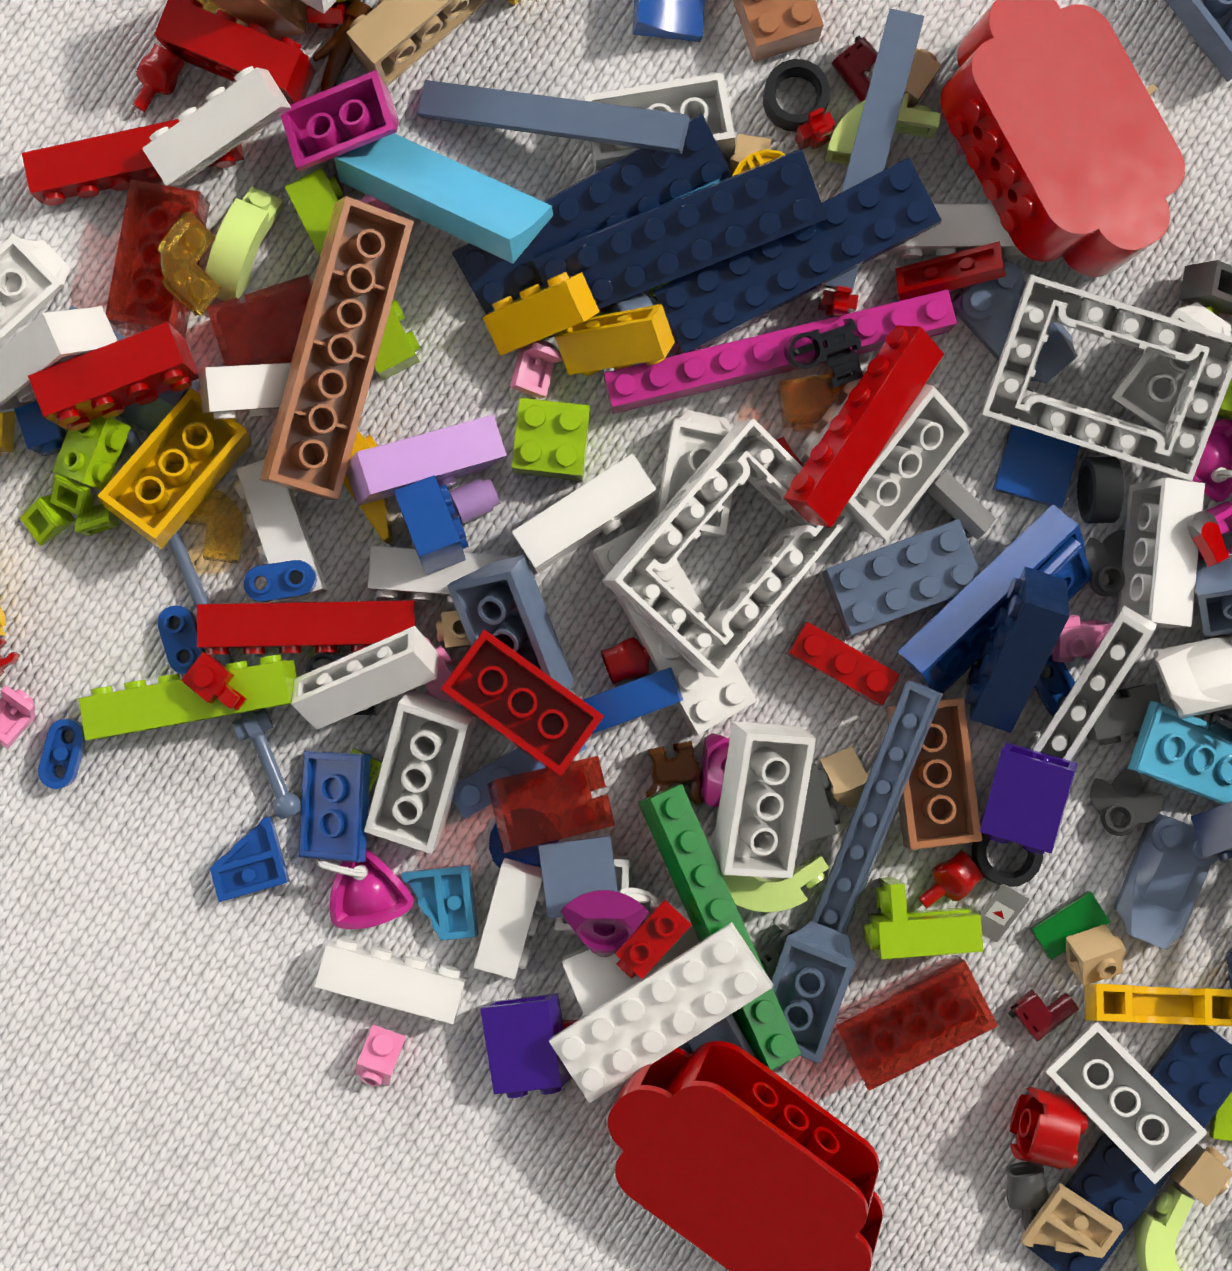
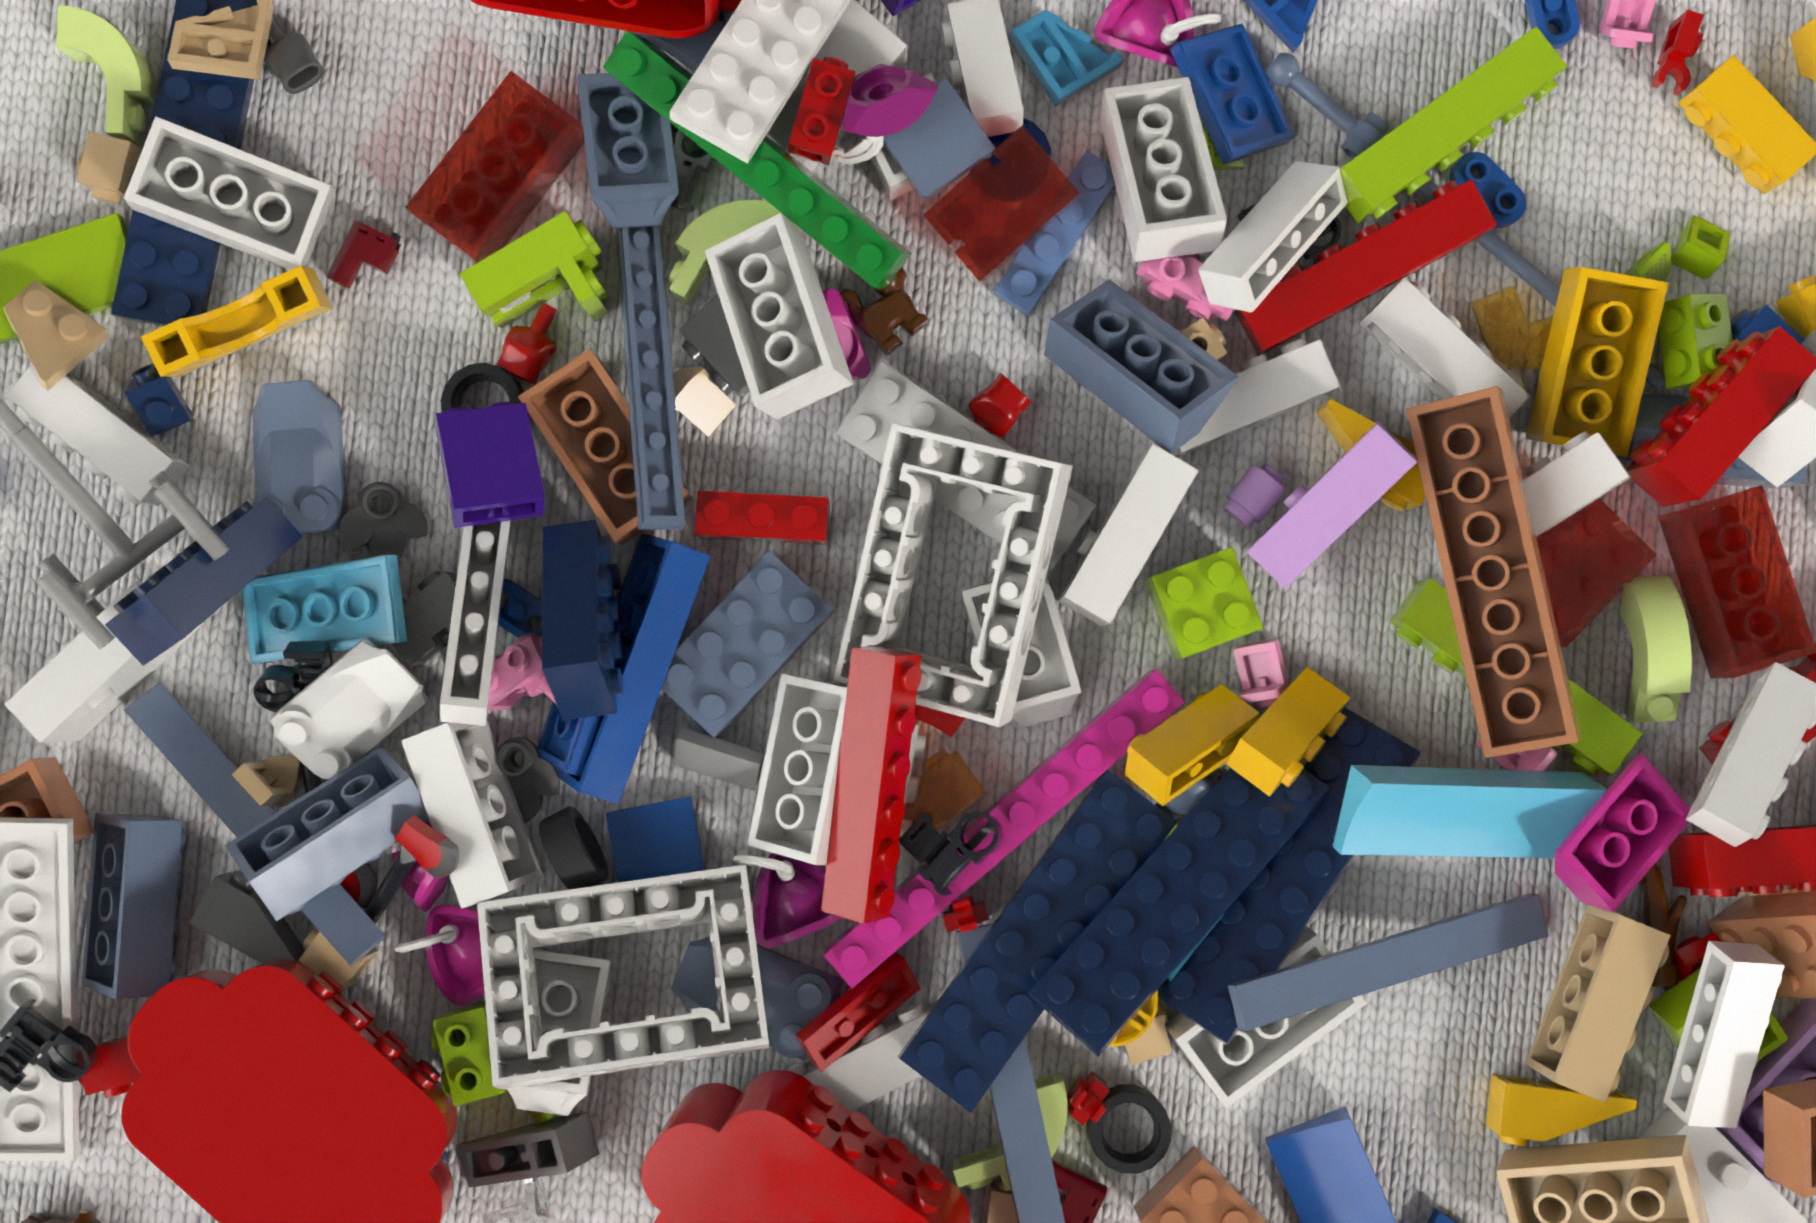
camera: 155 degrees right, 0 degrees up
lime slope [50,473,94,518] -> none
clear yellow plate [158,212,222,316] -> none
red plate [181,652,247,710] -> none
blue plate [243,560,317,602] -> none
blue brick [393,475,469,575] -> none
red brick [441,629,604,778] -> none
blue slope [583,667,683,734] -> none
light grey sticker [980,884,1029,942] -> none
red brick [1010,1087,1088,1170] -> none
green tile [1029,891,1110,960] -> none
tan brick [1066,924,1126,986] -> none
none -> magenta hat [733,853,843,948]

